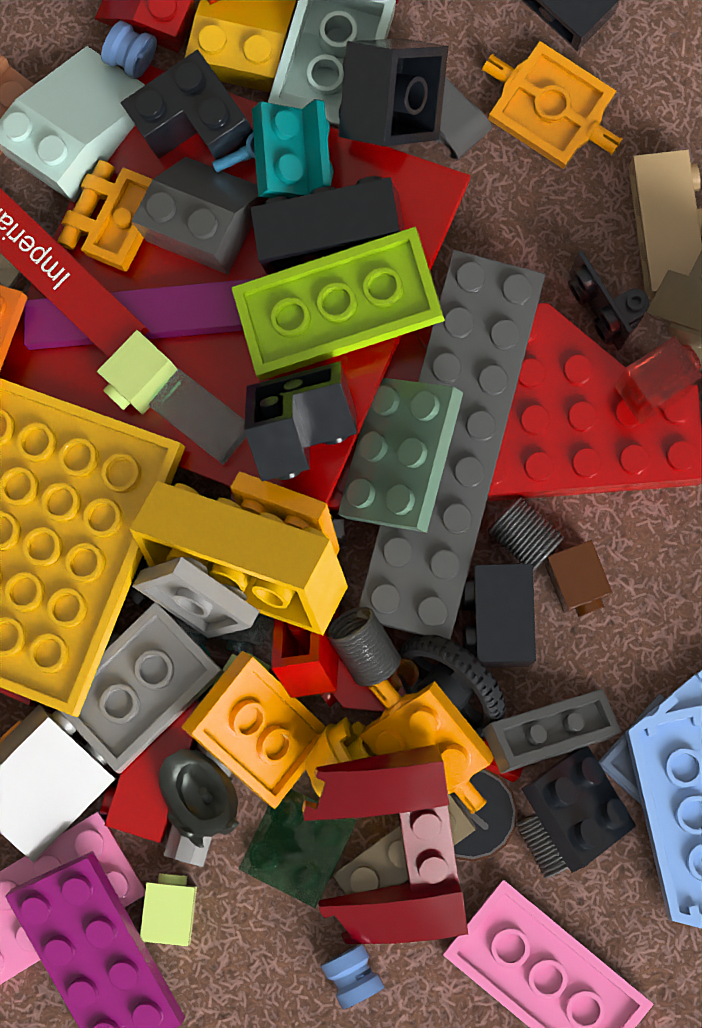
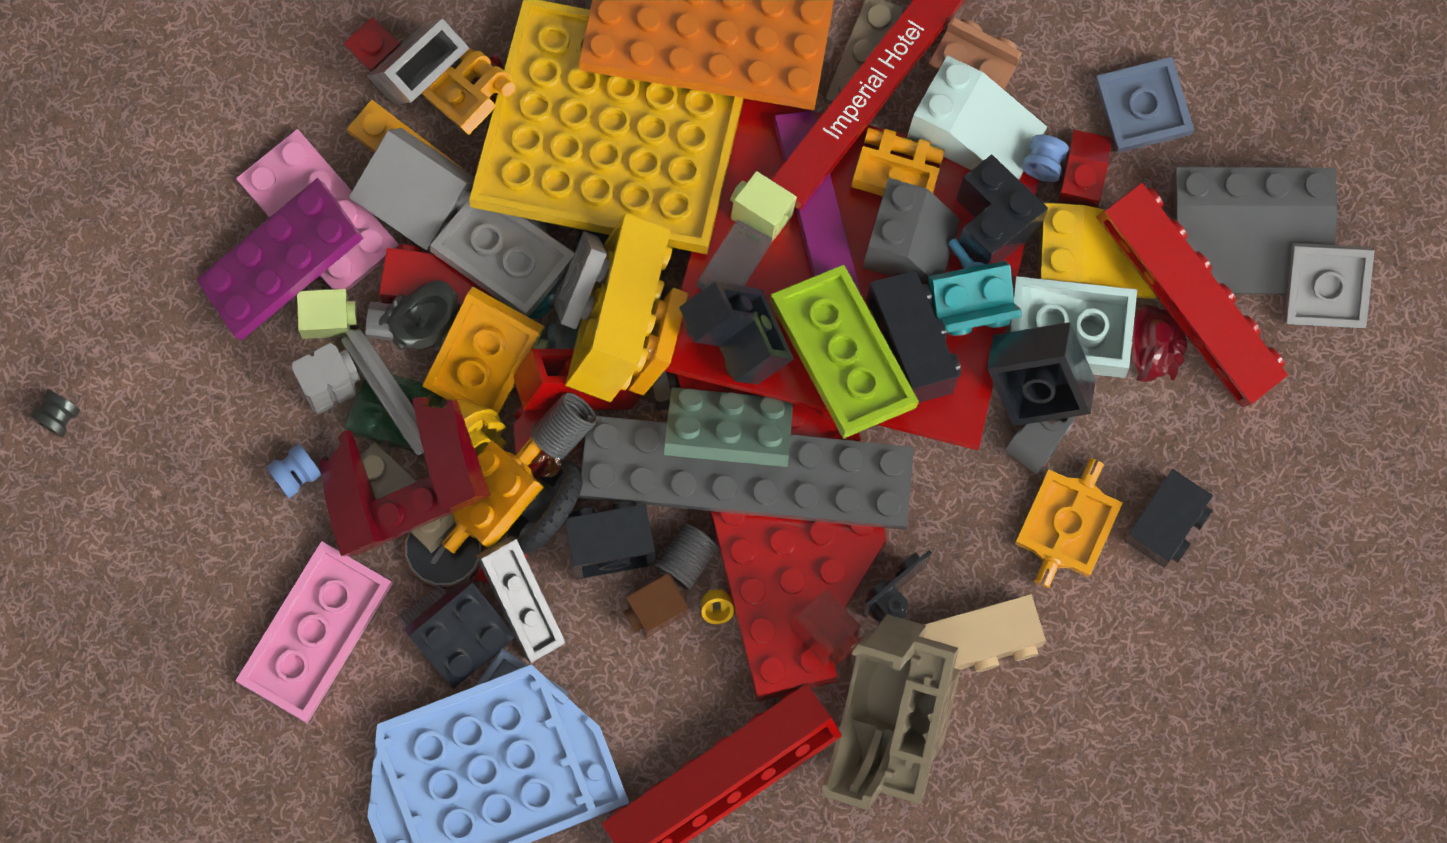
camera: 80 degrees right, 5 degrees down
none -> light grey brick [291,343,361,414]
none -> light grey axle [342,329,424,455]
none -> yellow hinge [700,588,734,624]

